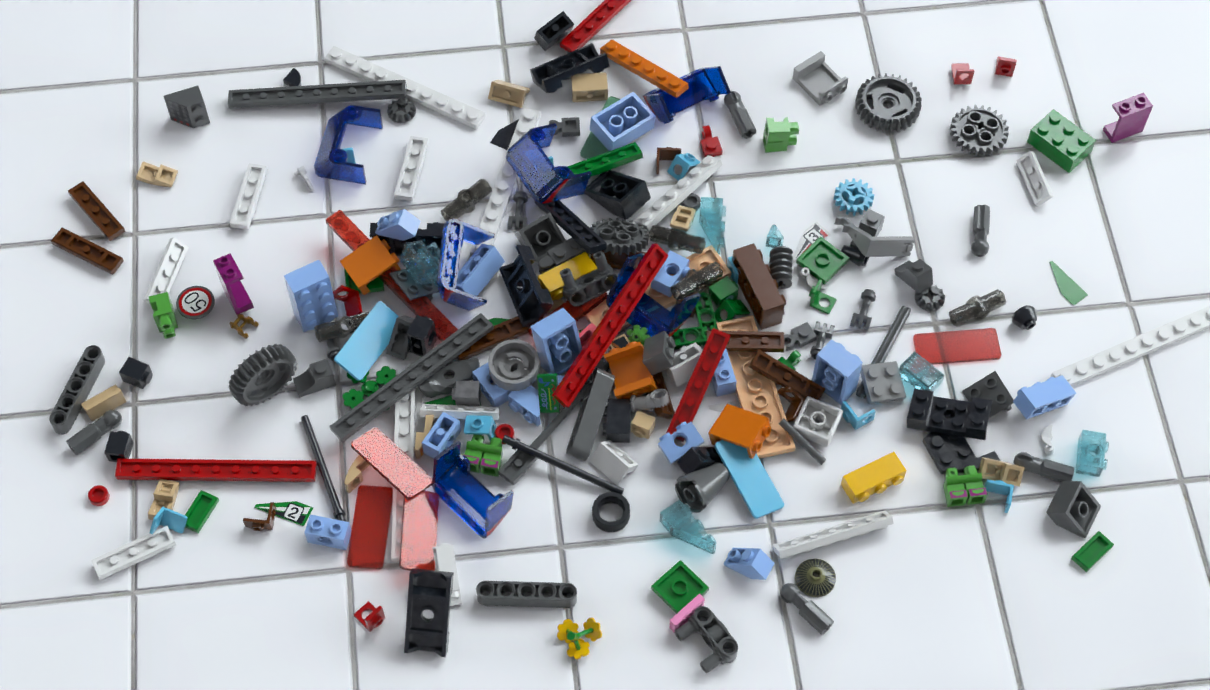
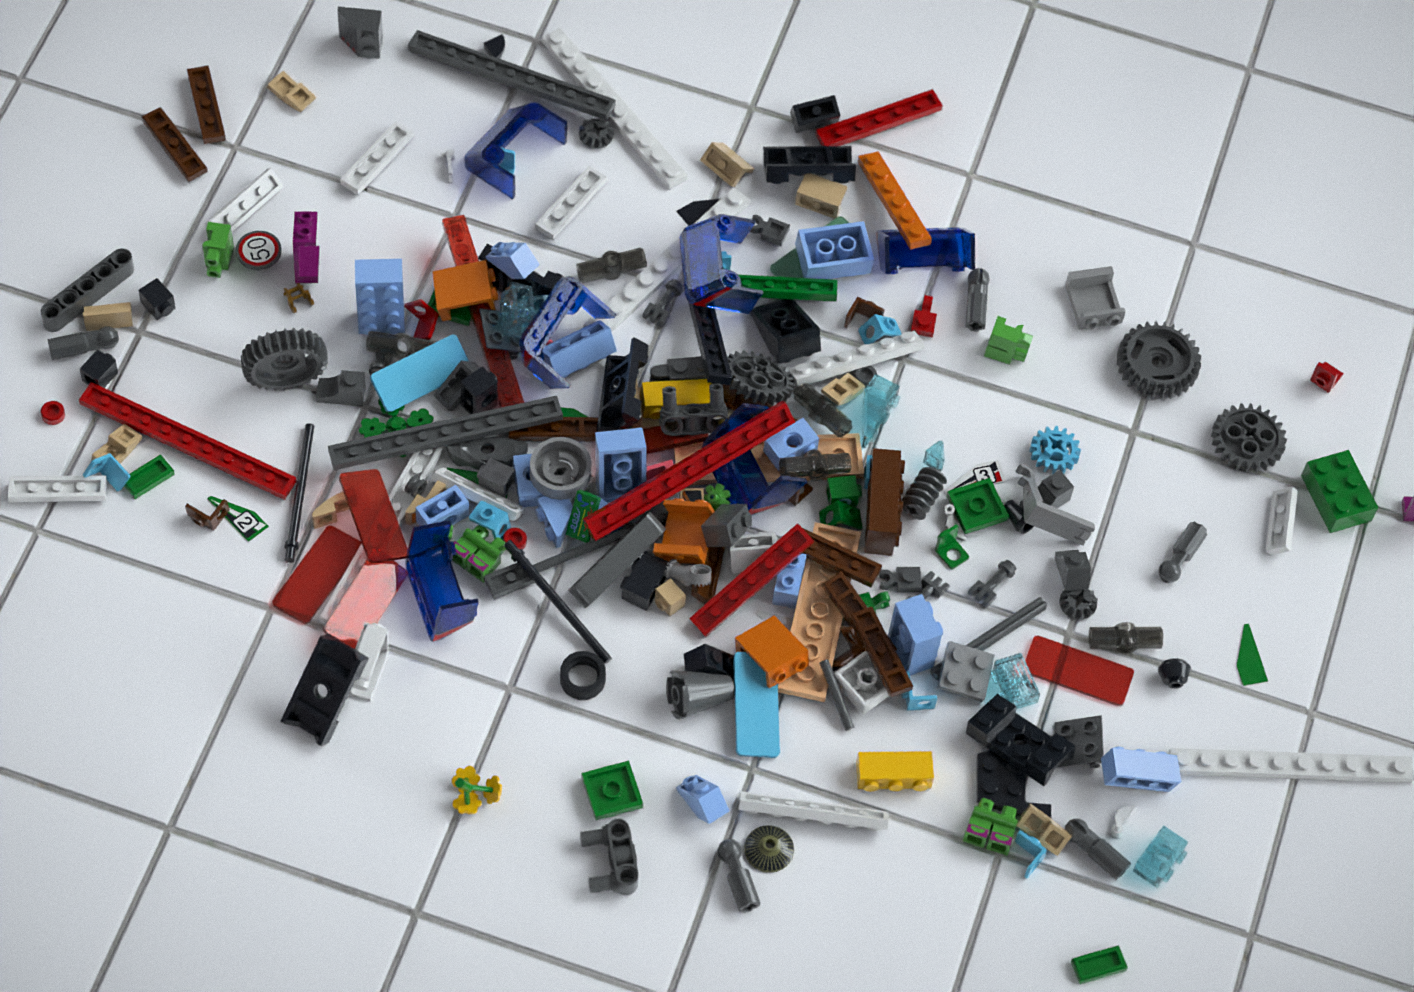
camera: 20 degrees right, 0 degrees up
light blue brick [304,514,352,550] -> none
red bracket [354,601,385,632] -> none
dark grey beam [476,581,577,608] -> none
dark grey slope [514,213,566,263] -> none
white panel [590,440,638,485] -> none
light blue brick [658,422,704,464] -> none
clear light blue slope [660,500,717,554] -> none
green beam [666,292,718,350] -> none
bright pink tile [669,594,705,632] -> none
bracket [951,63,975,85] -> none
dark grey slope [1046,481,1101,538] -> none
none -> dark grey bush [405,474,427,498]
none -> reddish brown plate [849,606,913,698]

